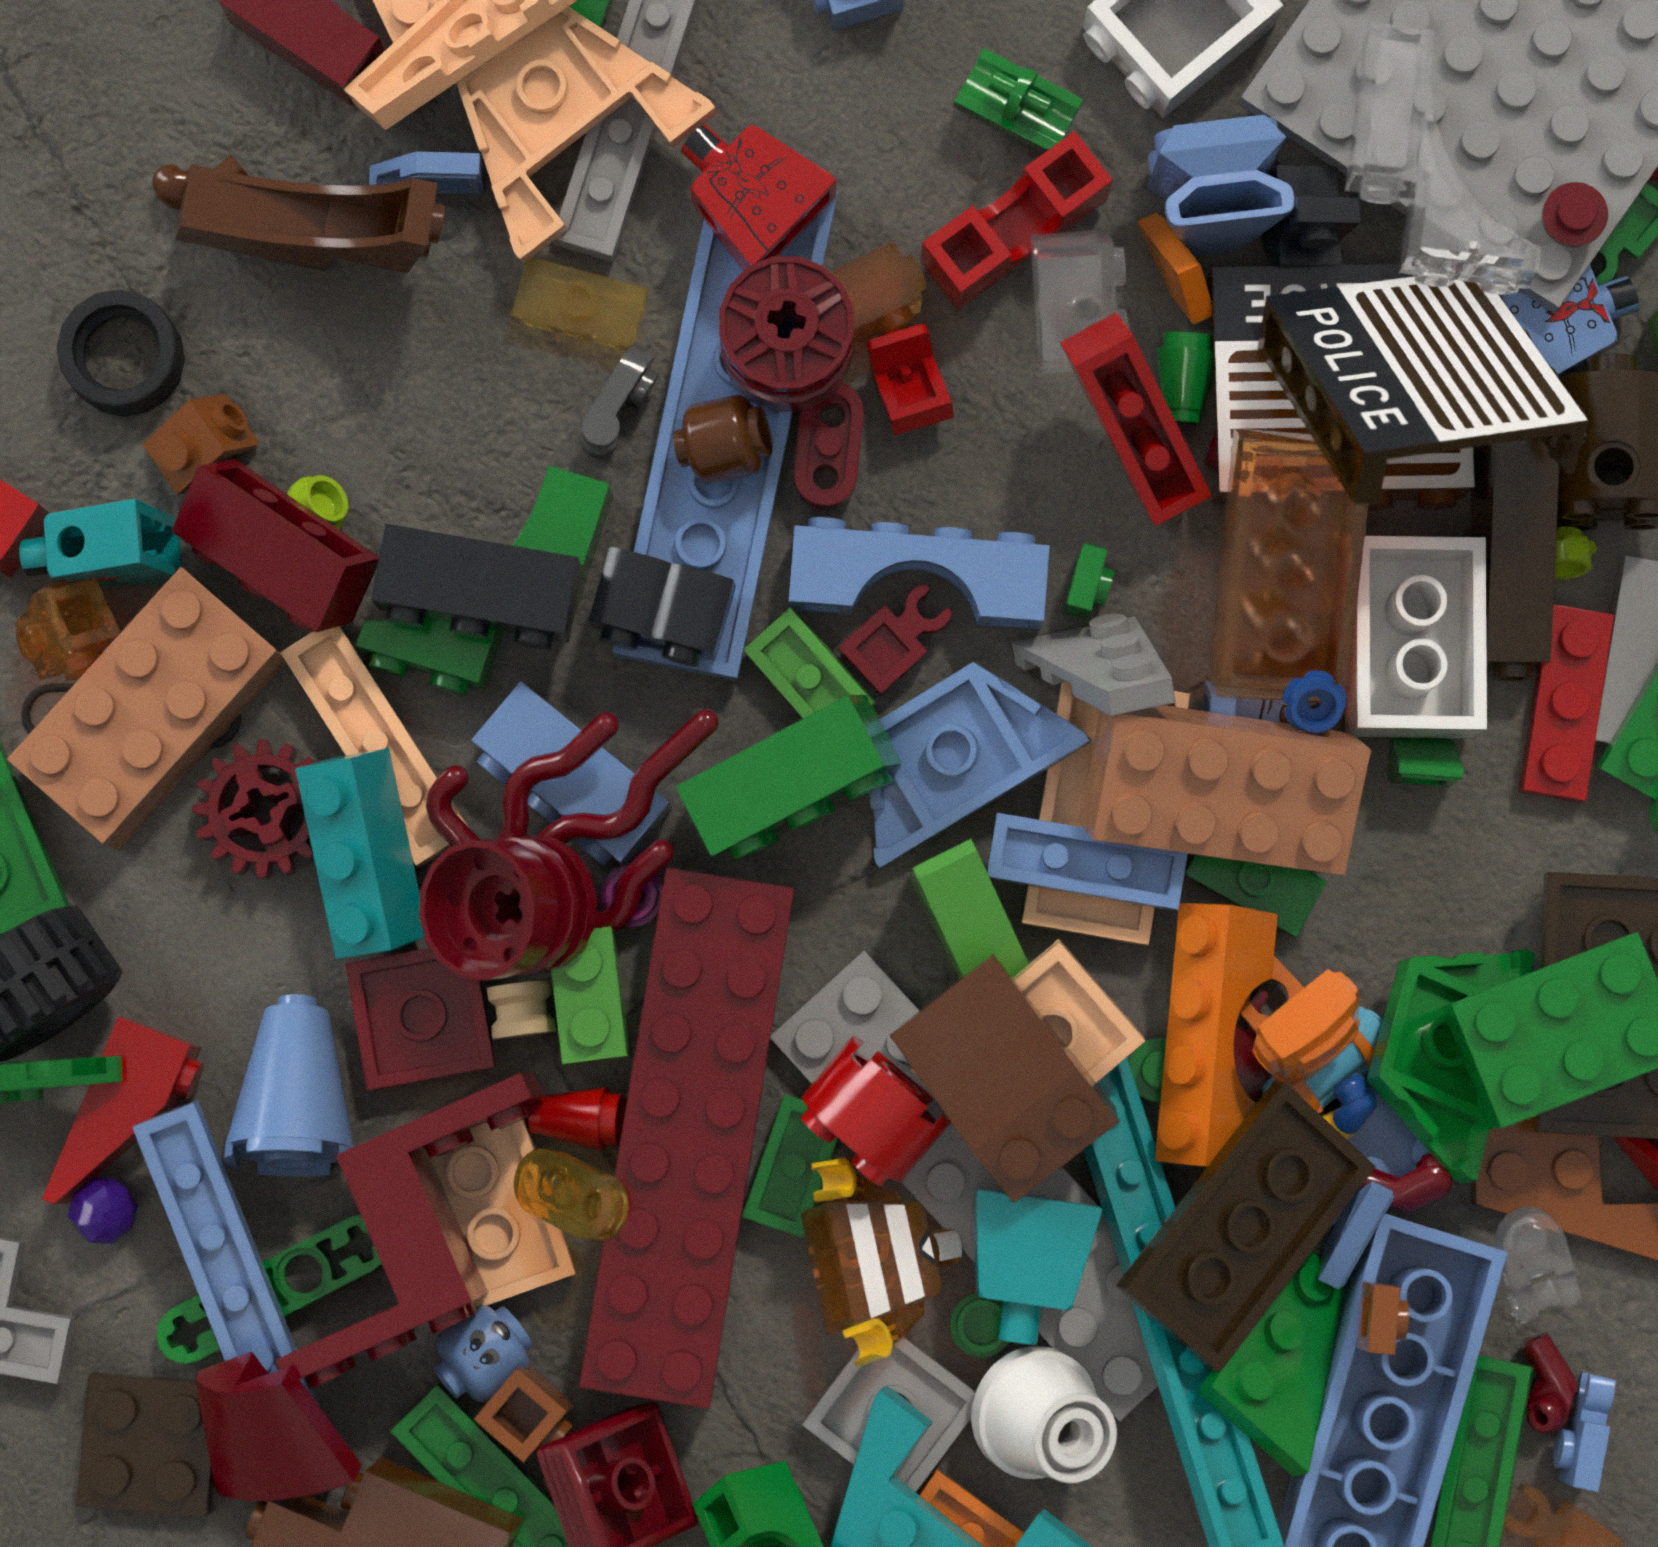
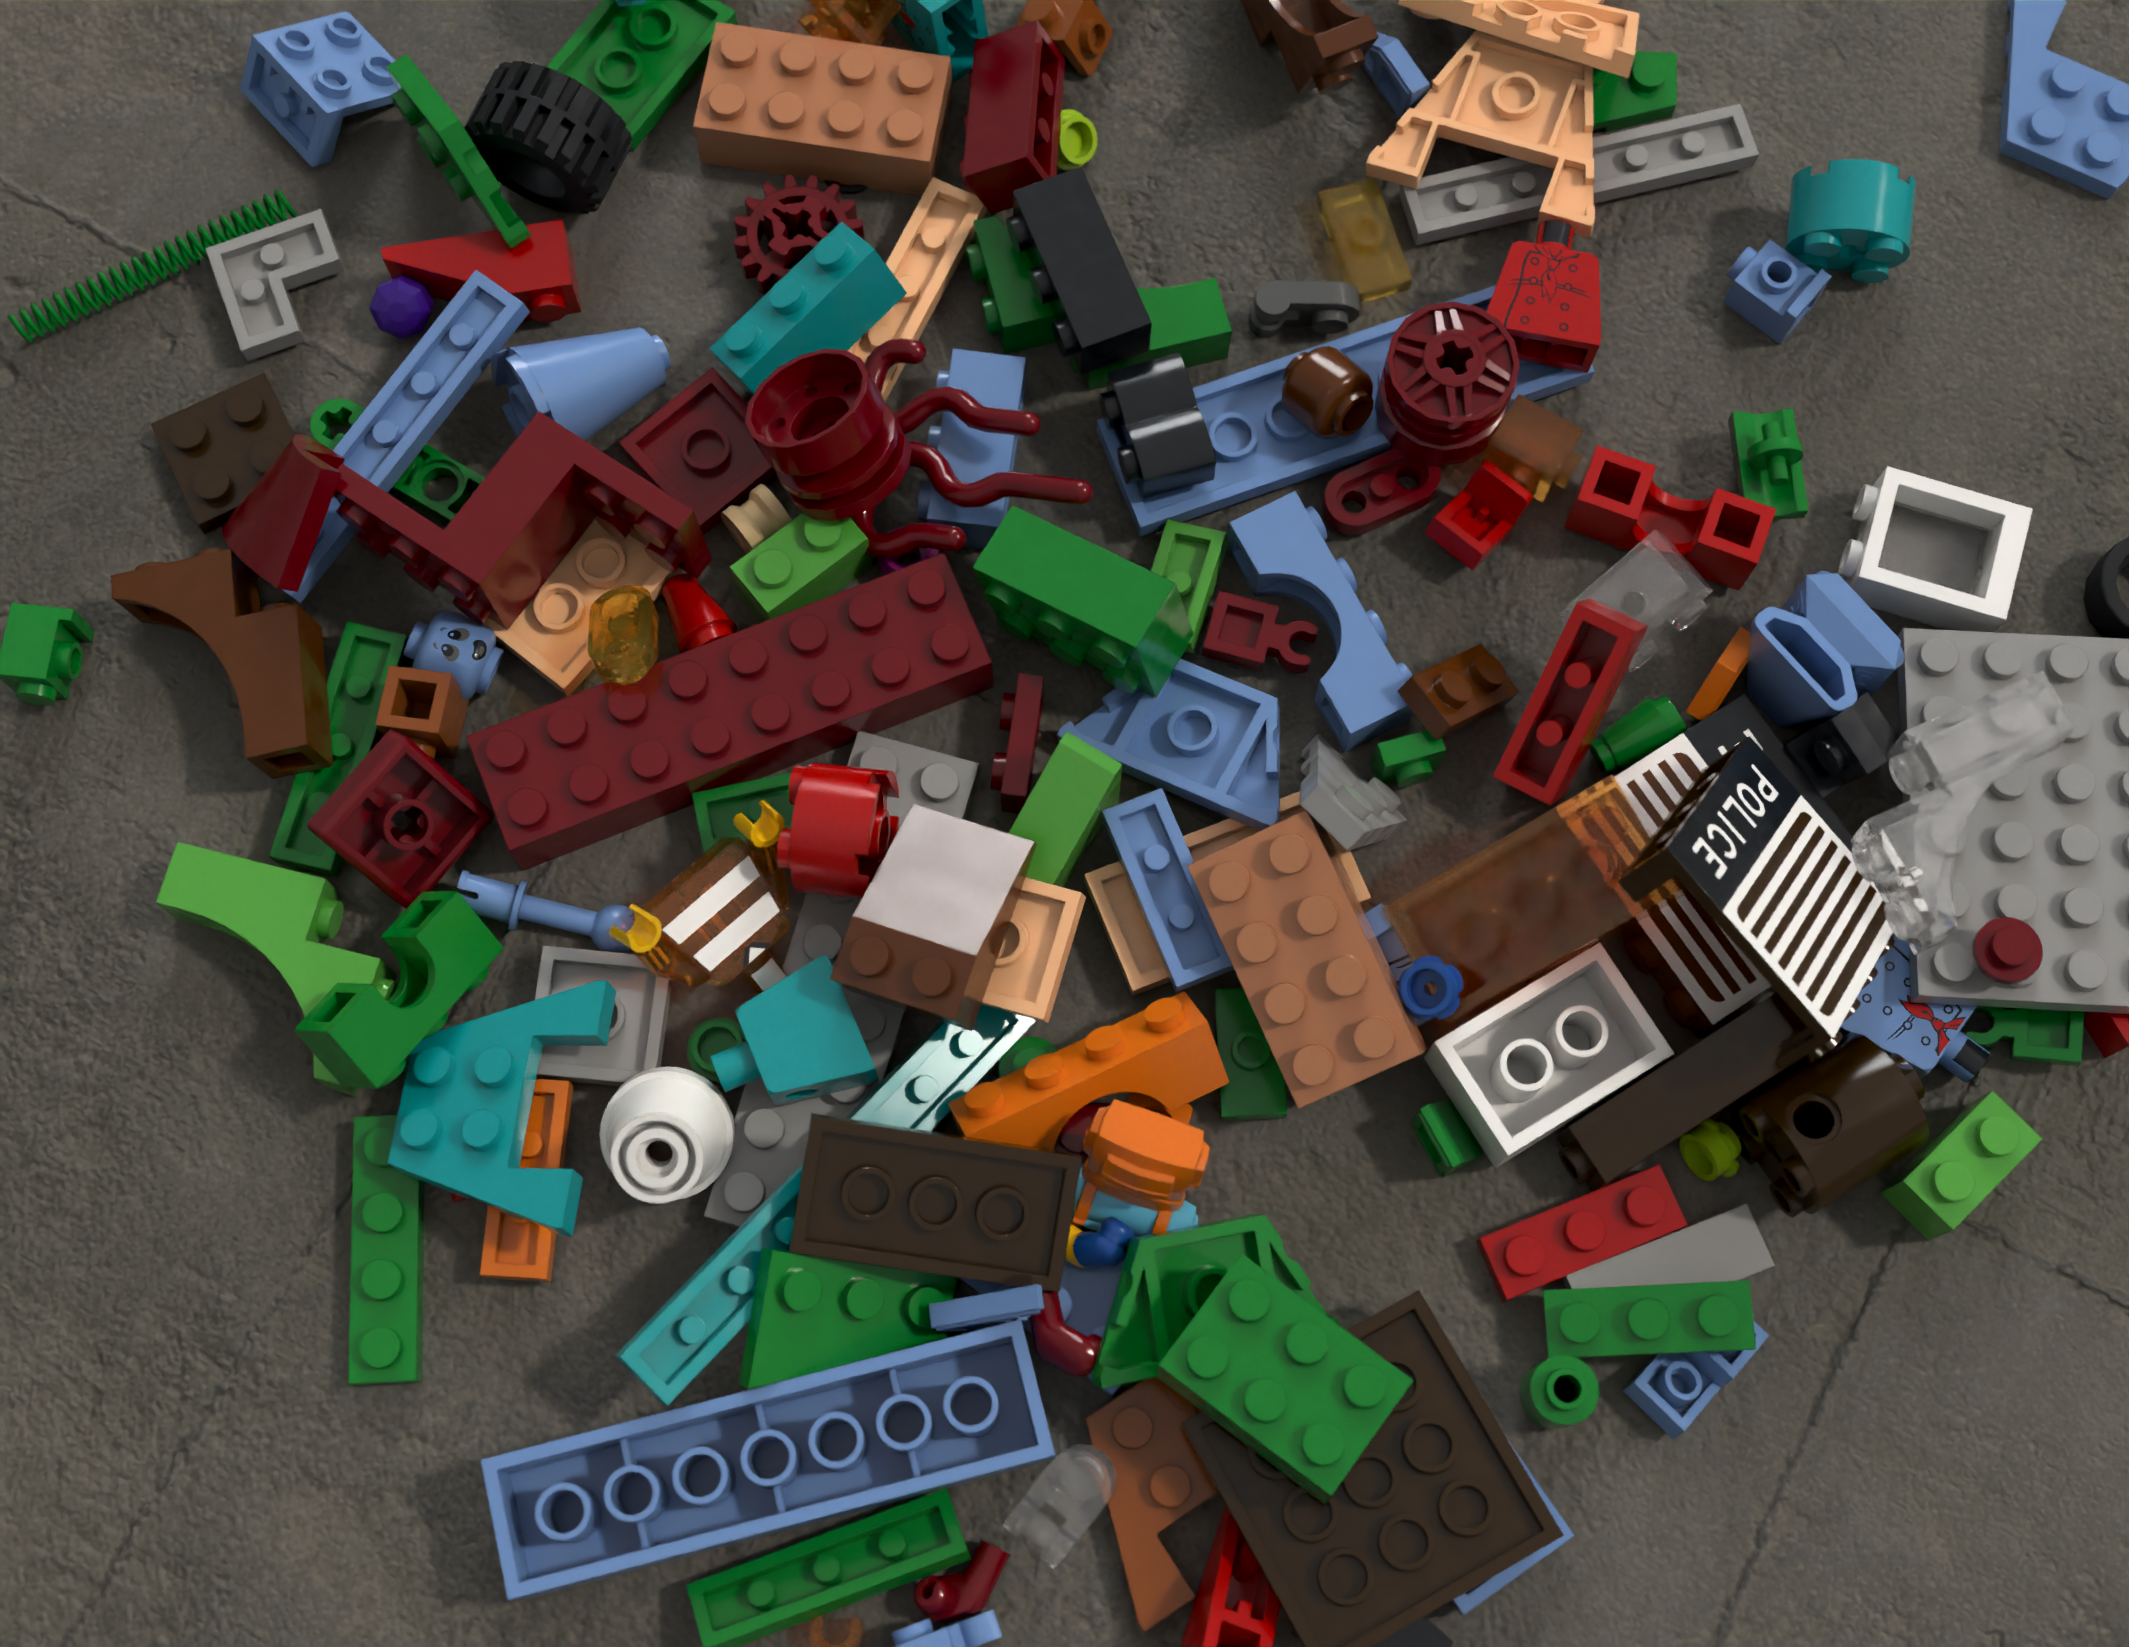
camera: 60 degrees right, 10 degrees down
dark orange plate [1357,1282,1409,1355] -> none
none -> medium blue pin [457,870,635,953]
none -> dark red plate [990,673,1044,814]
none -> reddish brown plate [1397,644,1519,741]

